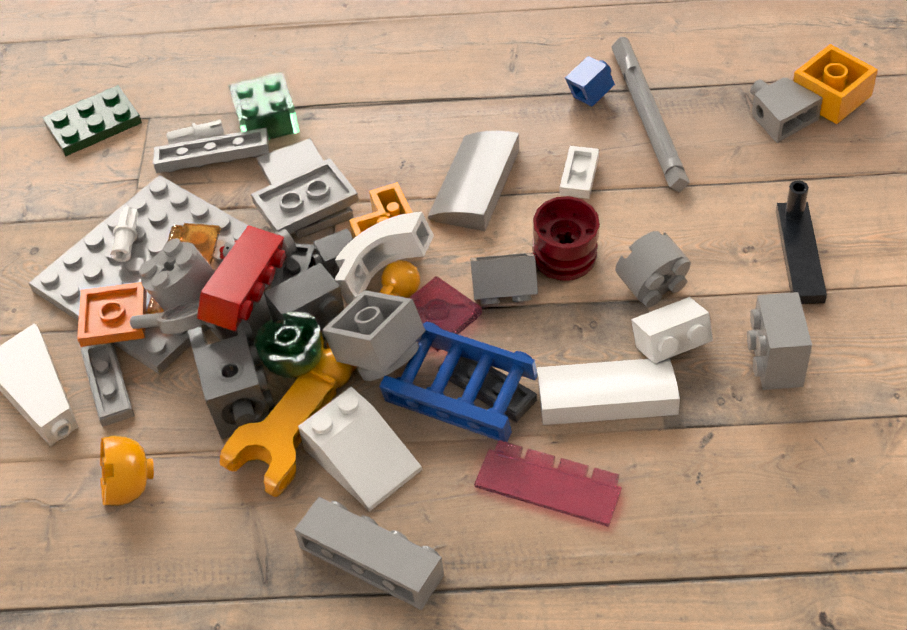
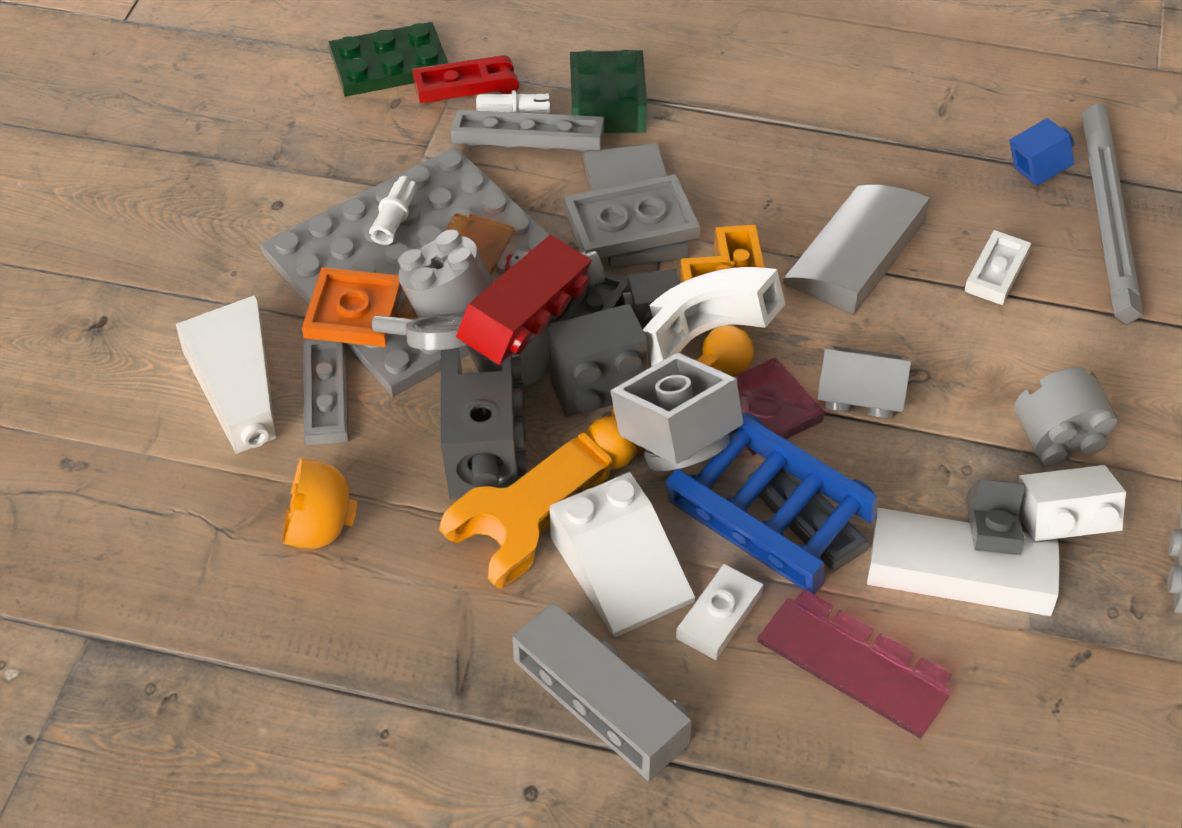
camera: 10 degrees right, 0 degrees up
clear green cylinder [254,312,325,378] -> none
dark red wheel [532,196,600,281] -> none
none -> red plate [412,55,519,103]
none -> white plate [676,564,764,660]
none -> dark grey slope [966,479,1025,555]

